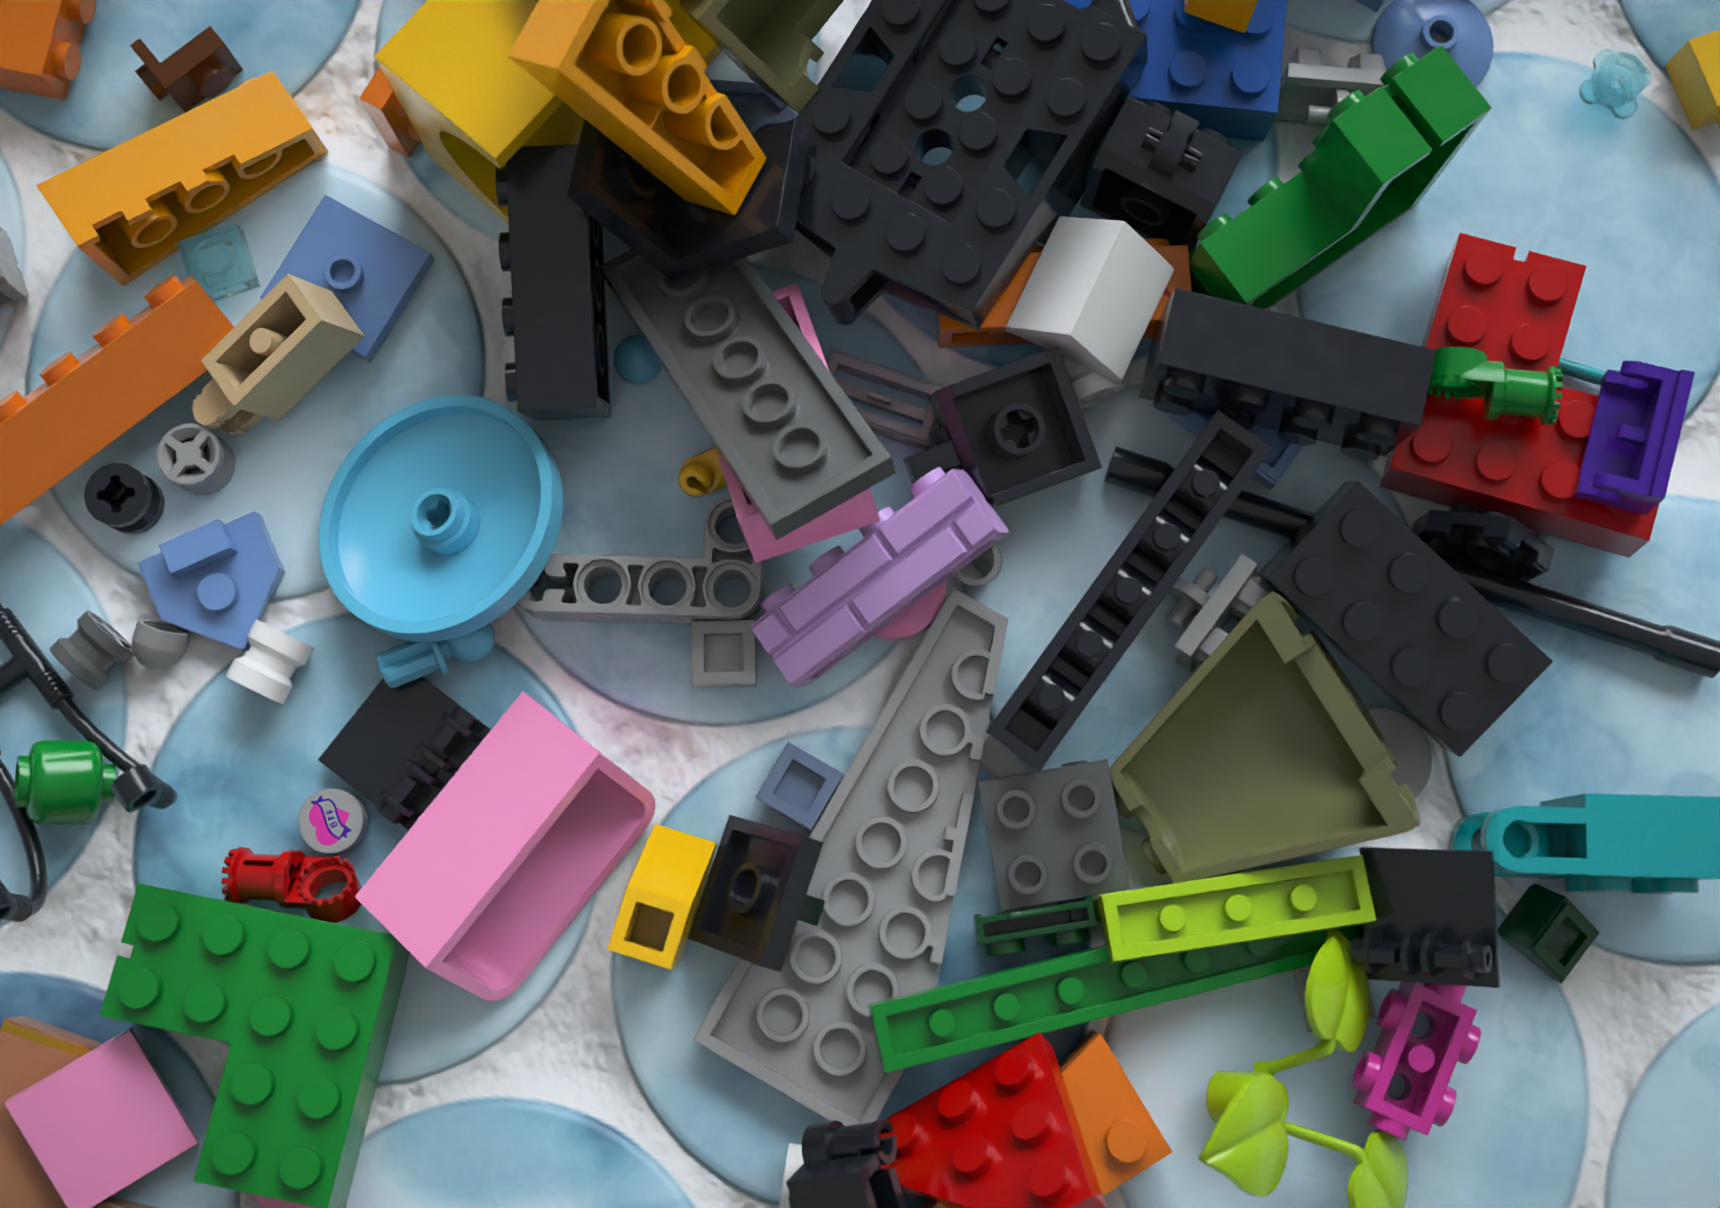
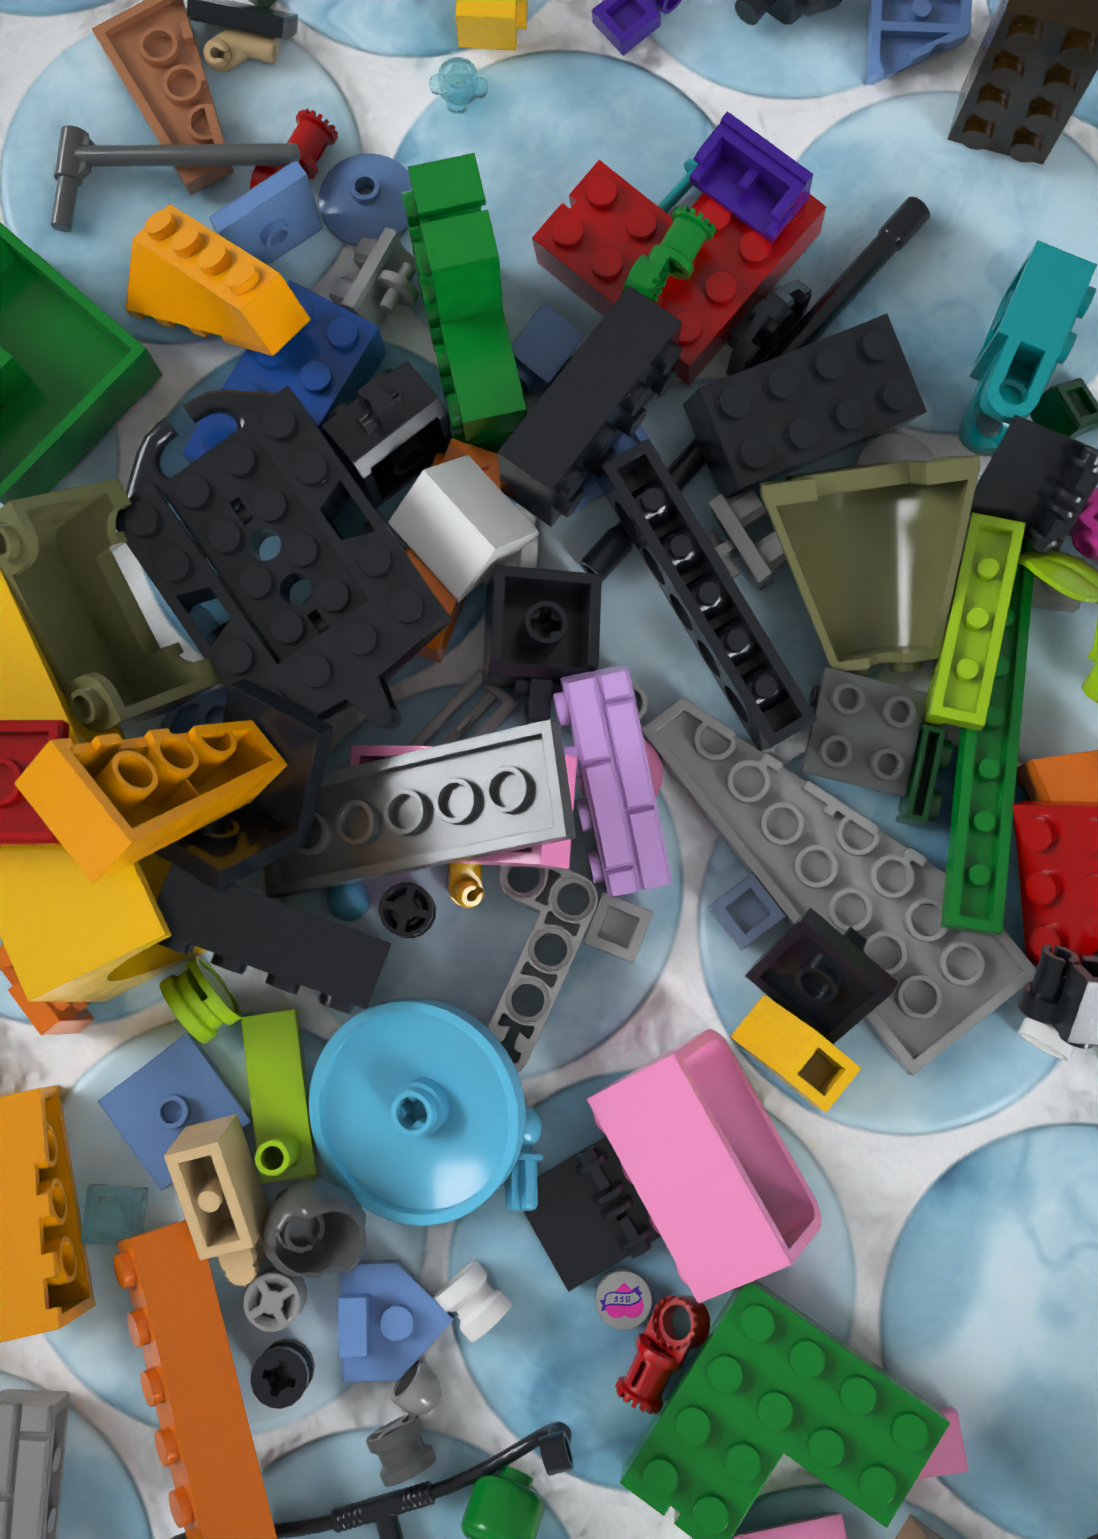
camera: 65 degrees left, 0 degrees up
none -> lime wheel [159,956,243,1044]
none -> lime piece [241,1009,319,1184]
none -> dark grey hair [263,1176,367,1278]
none -> black wheel [379,882,436,939]
none -> medium blue brick [511,302,585,396]

